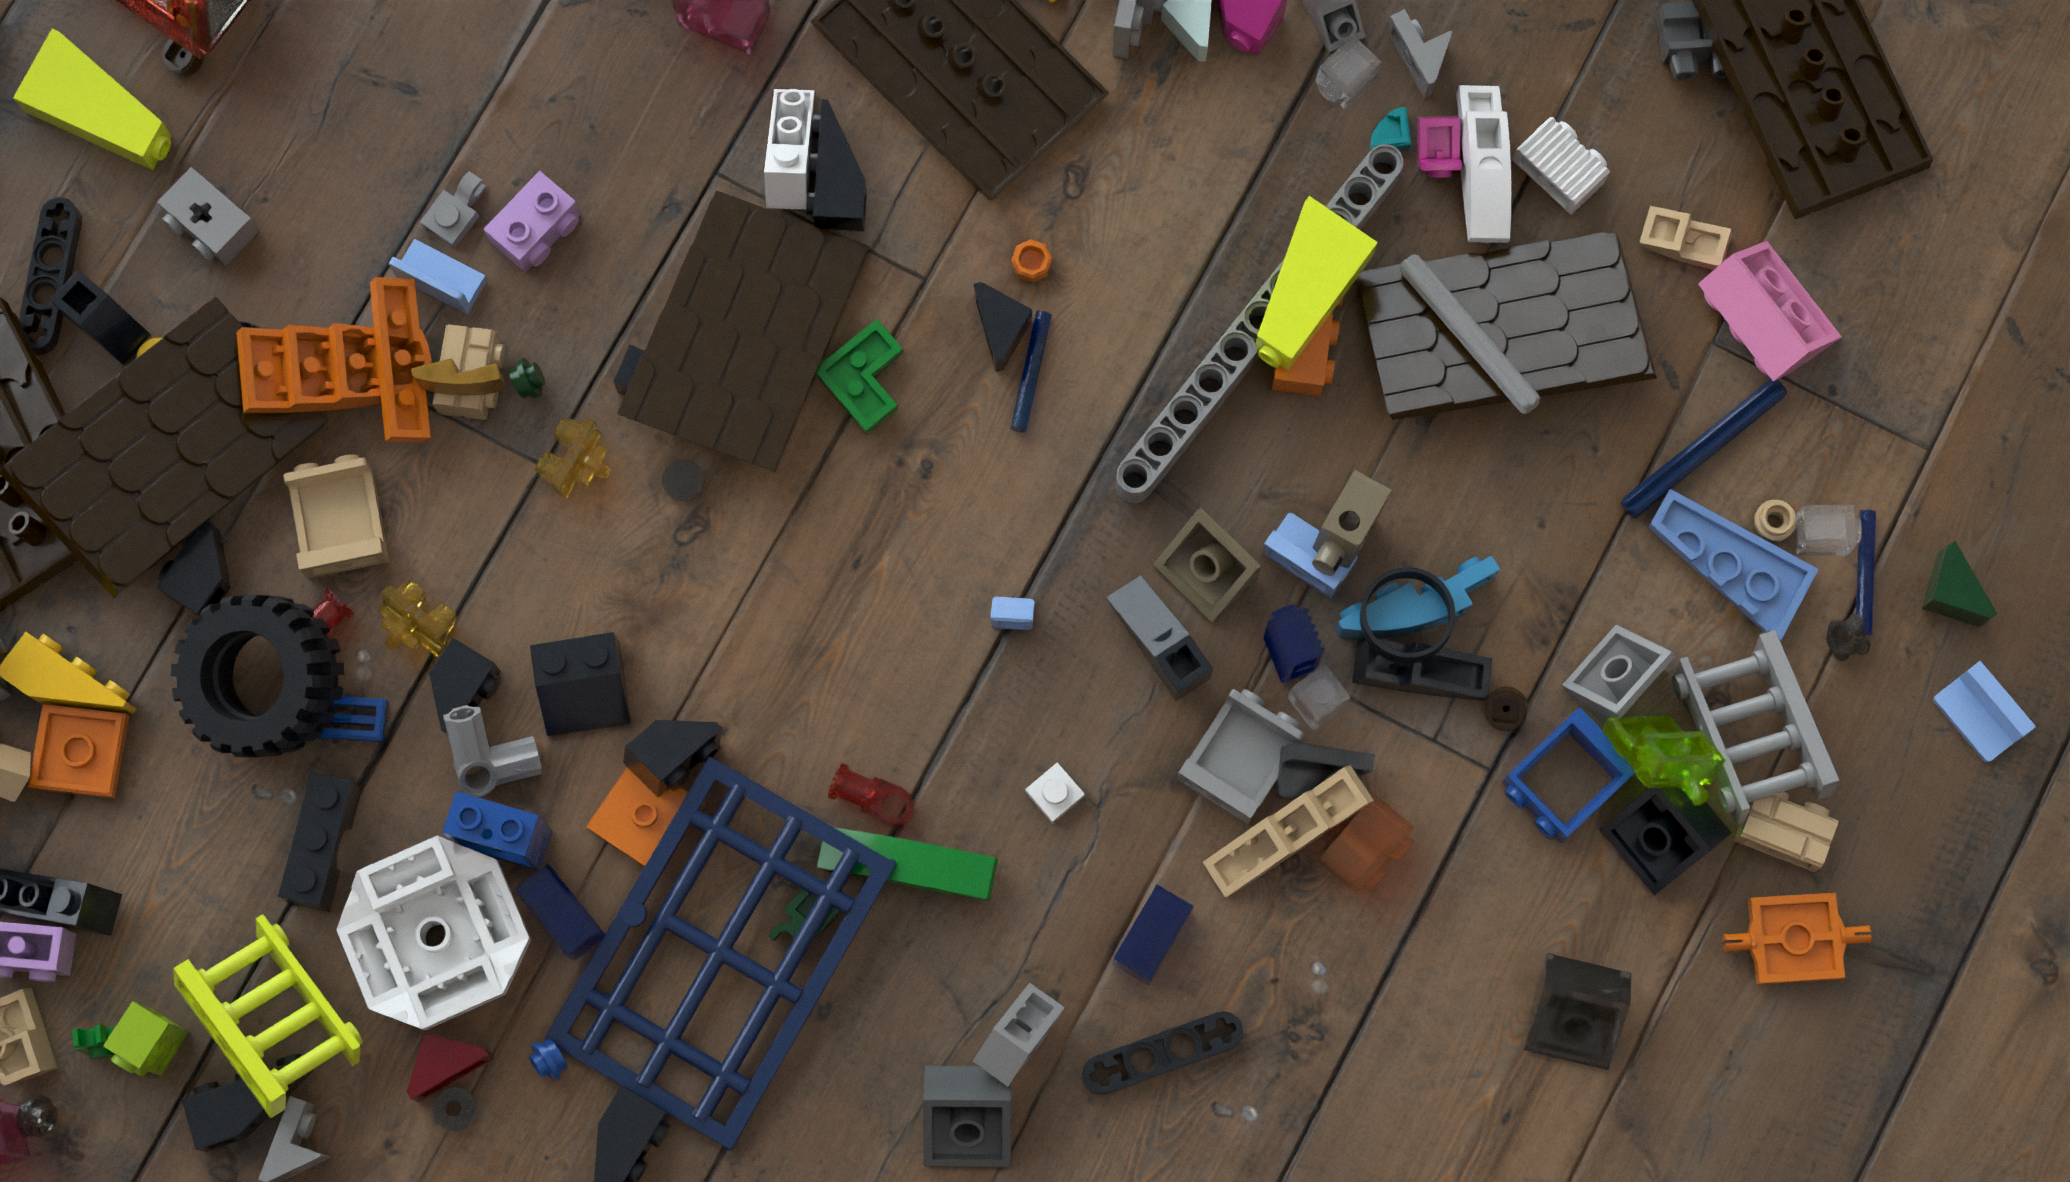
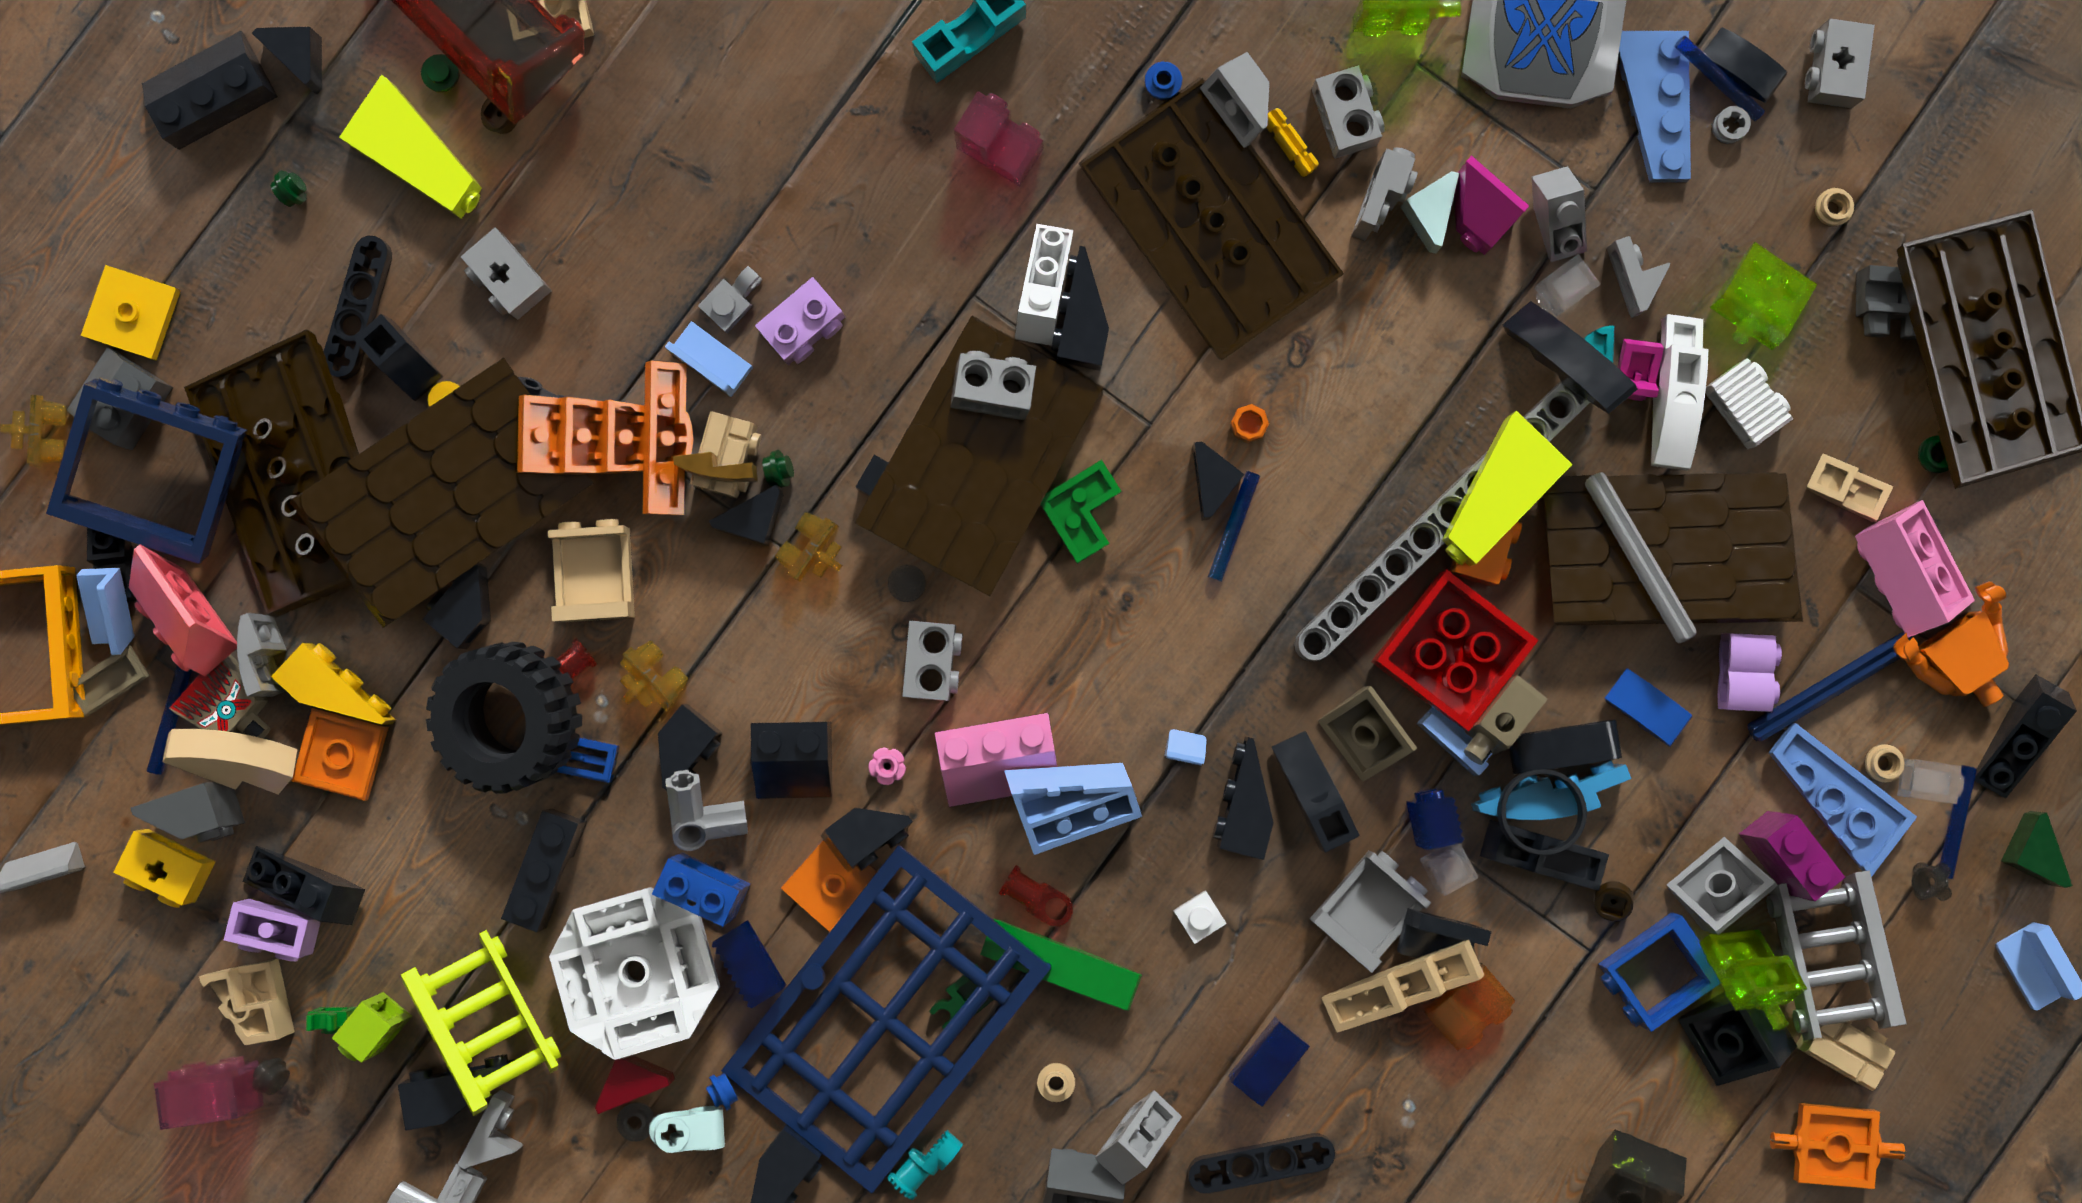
camera: 10 degrees right, 10 degrees up
none -> dark green plate [421,54,460,92]
none -> light aqua piece [649,1106,725,1153]
none -> black slope [709,485,784,545]
none -> bright pink plate [868,748,906,785]
none -> teal connector [887,1130,963,1200]
none -> light grey brick [902,621,963,701]
none -> bright pink slope [935,713,1057,807]
none -> light grey brick [950,351,1036,420]
none -> light blue wedge [1004,763,1142,855]
none -> tan plate [1037,1063,1075,1102]
none -> black slope [1213,737,1274,860]
none -> red slope [1371,570,1539,732]
none -> black slope [1502,301,1638,414]
none -> black beam [1509,720,1622,774]
none -> blue slope [1605,668,1693,747]
none -> clear neon green plate [1710,242,1817,350]
none -> lavender brick [1717,633,1782,712]
none -> magenta brick [1739,811,1846,901]
none -> orange torso [1893,581,2009,707]
none -> dark green plate [1918,435,1949,473]
none -> black slope [1972,674,2077,798]

